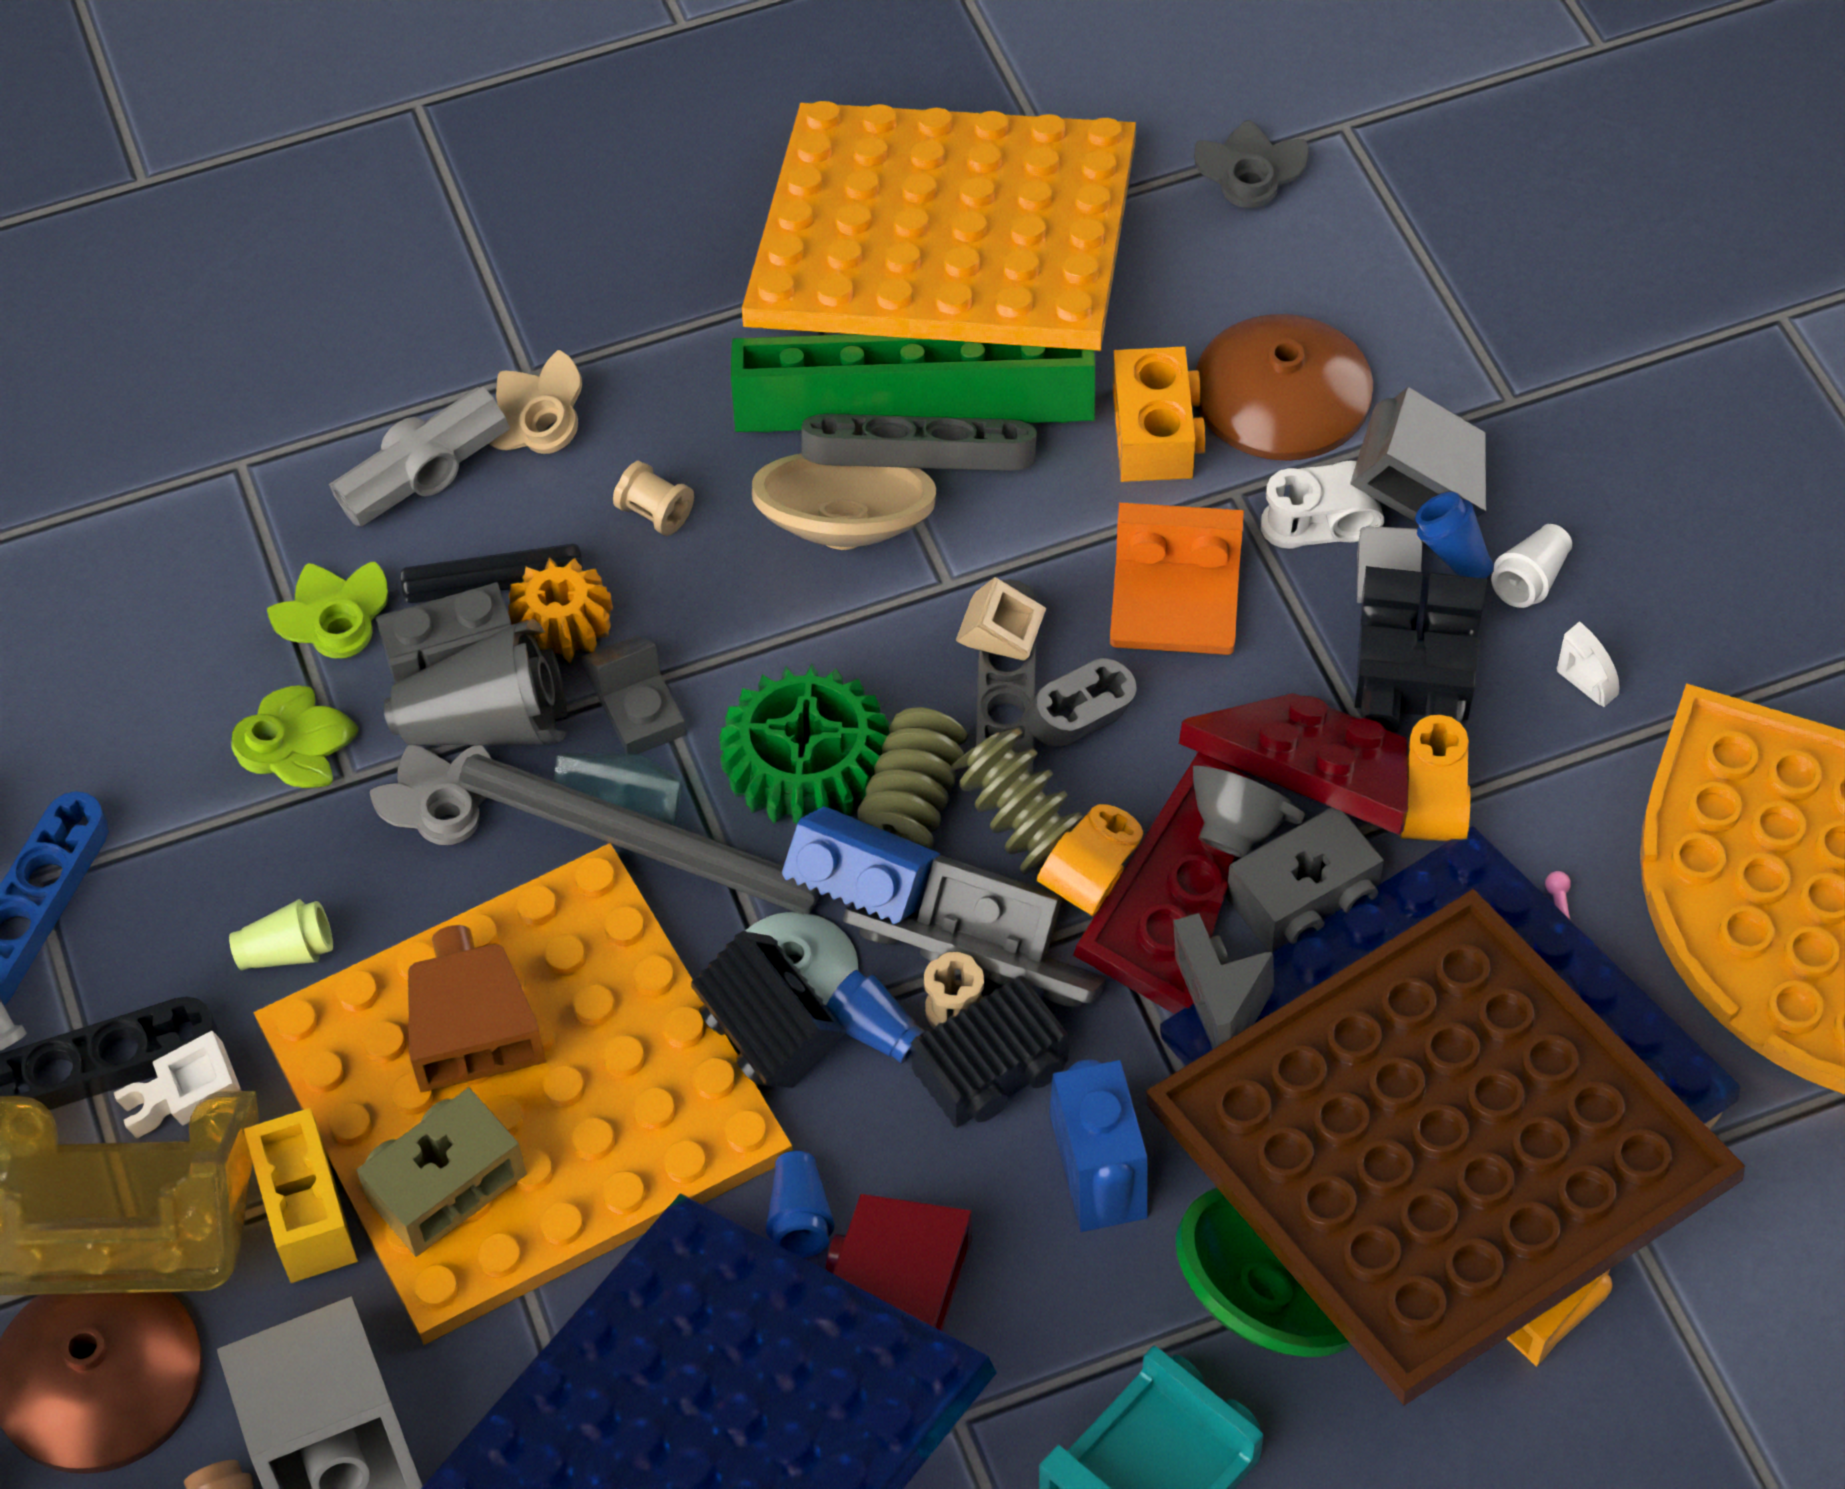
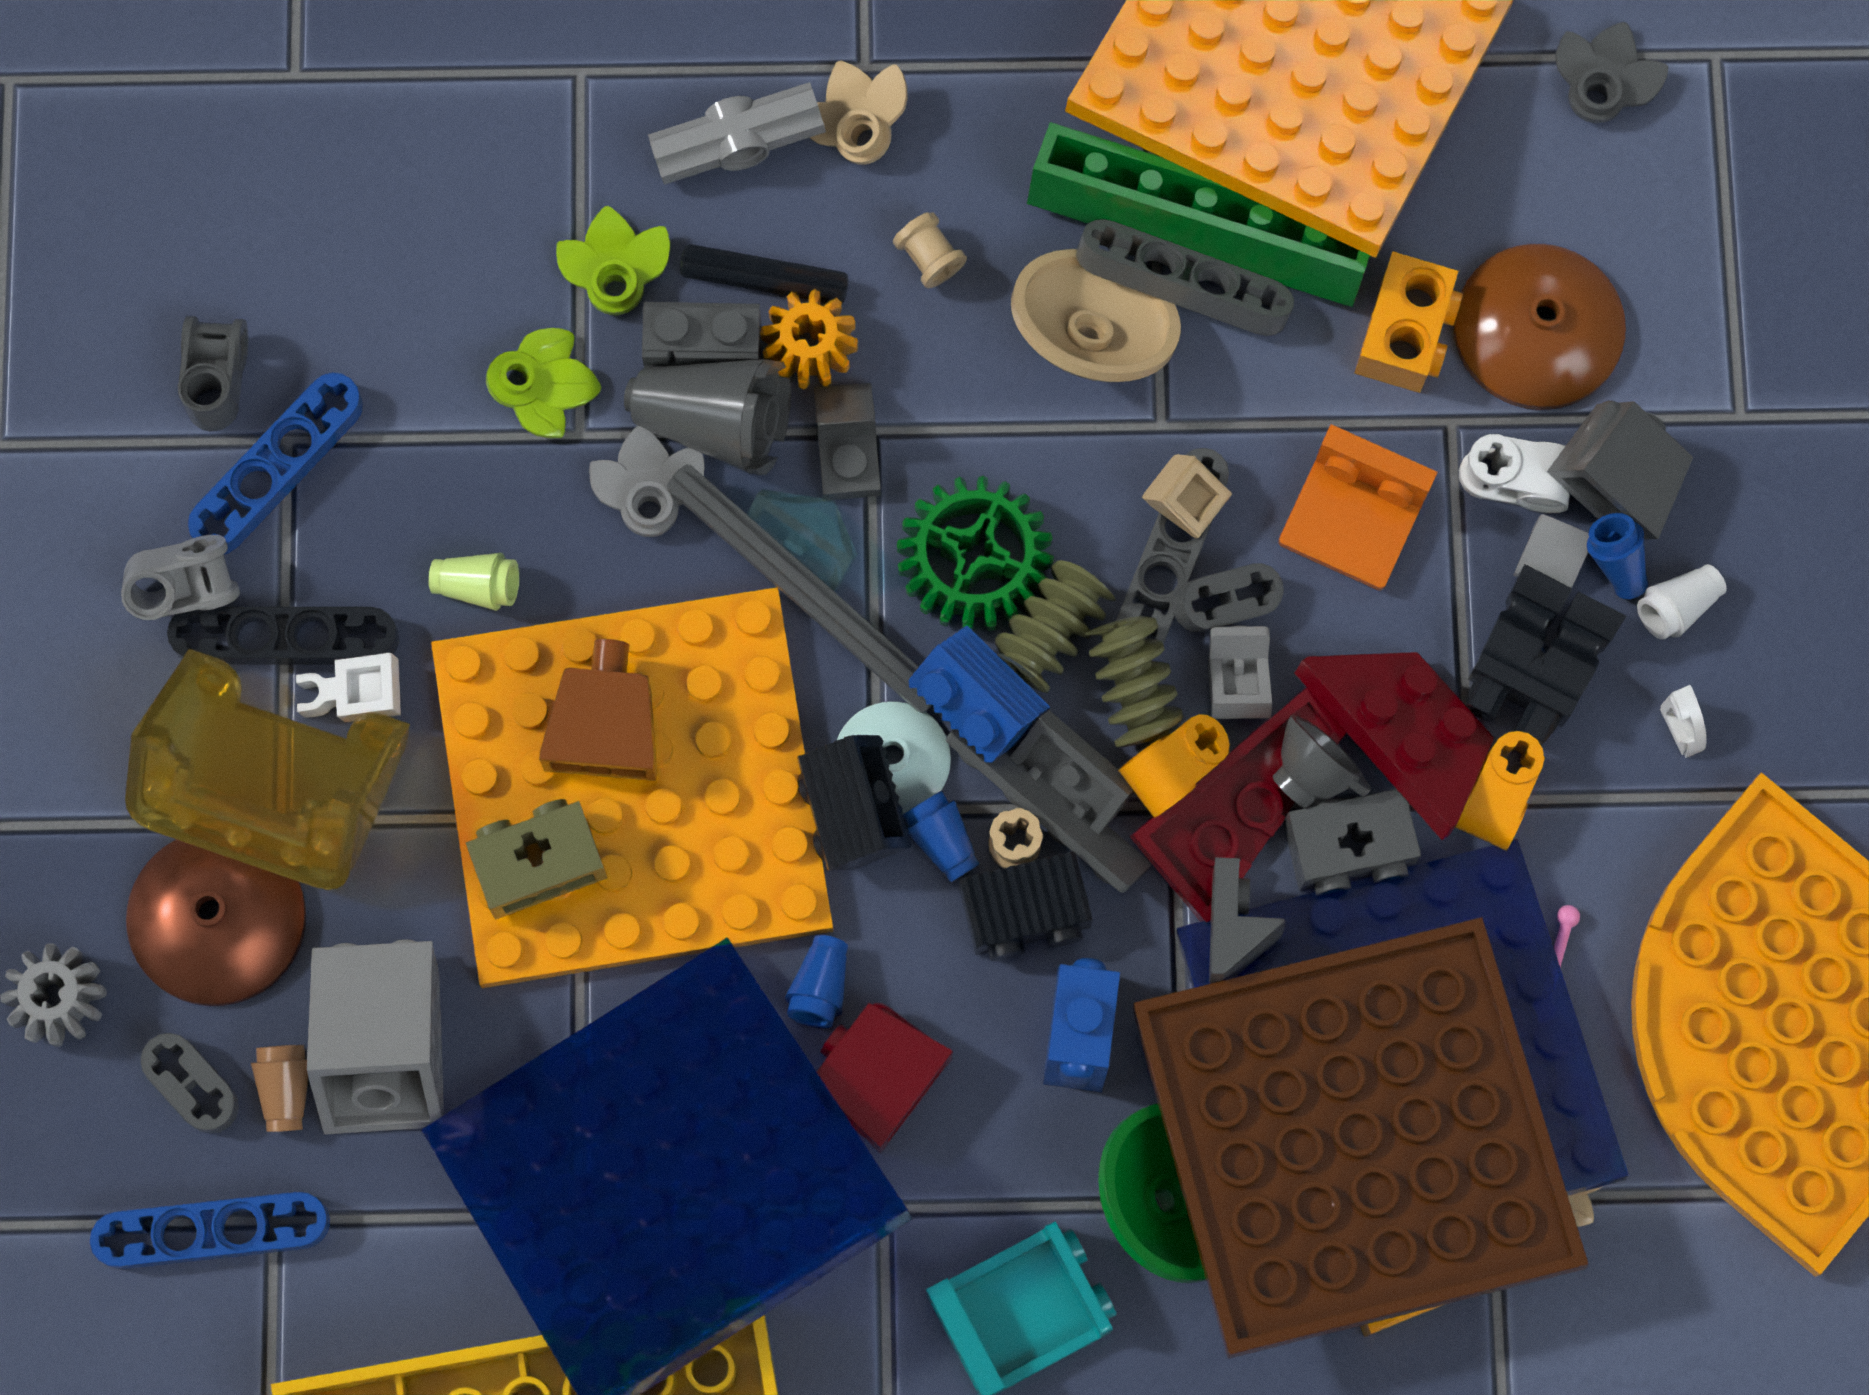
camera: 15 degrees right, 20 degrees up
yellow brick [244,1108,358,1283] -> none
none -> light grey bracket [1208,625,1272,719]

